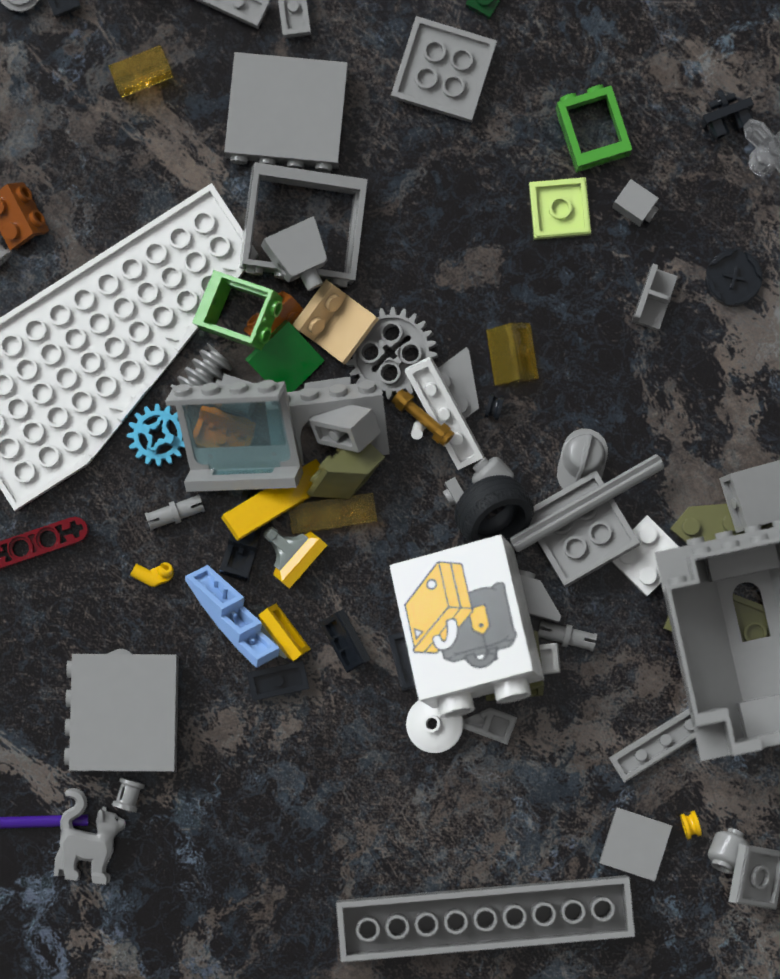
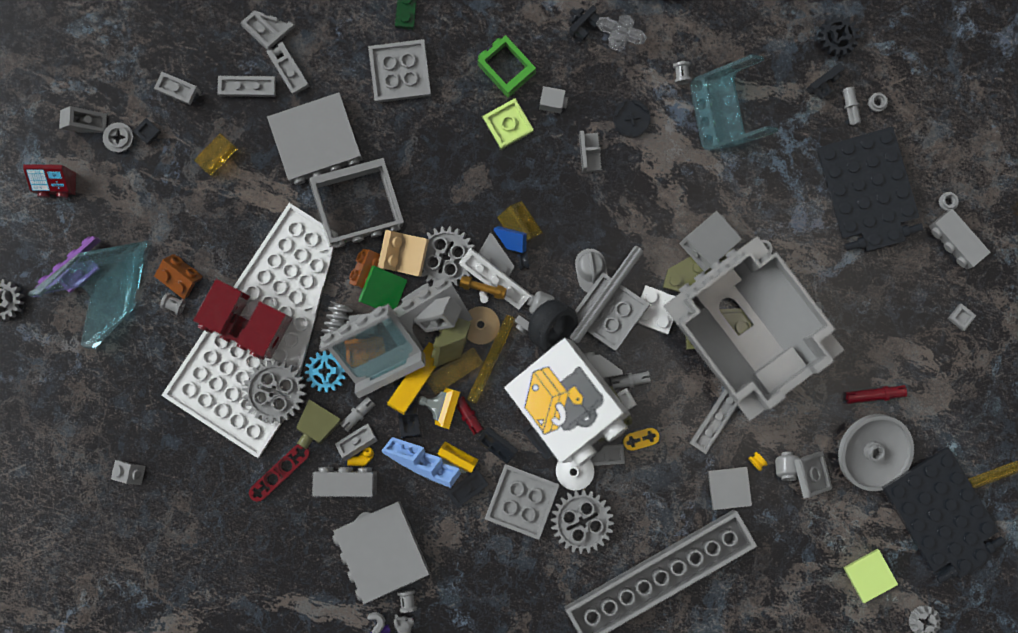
camera: 25 degrees left, 0 degrees up
bright green window [192,270,283,351] -> none
light grey torso [261,216,327,291] -> none
none -> dark red piece [193,279,293,360]
none -> light grey gear [242,360,307,423]
none -> olive torso [296,399,342,450]
none -> light grey brick [312,467,377,497]
none -> light grey plate [335,423,378,461]
none -> dark red pin [456,396,484,435]
none -> tan dish [467,306,500,344]
none -> clear yellow axle [467,315,515,403]
none -> light grey plate [485,464,559,540]
none -> blue tile [494,226,527,253]
none -> light grey gear [551,489,614,554]
none -> yellow beam [623,428,659,451]

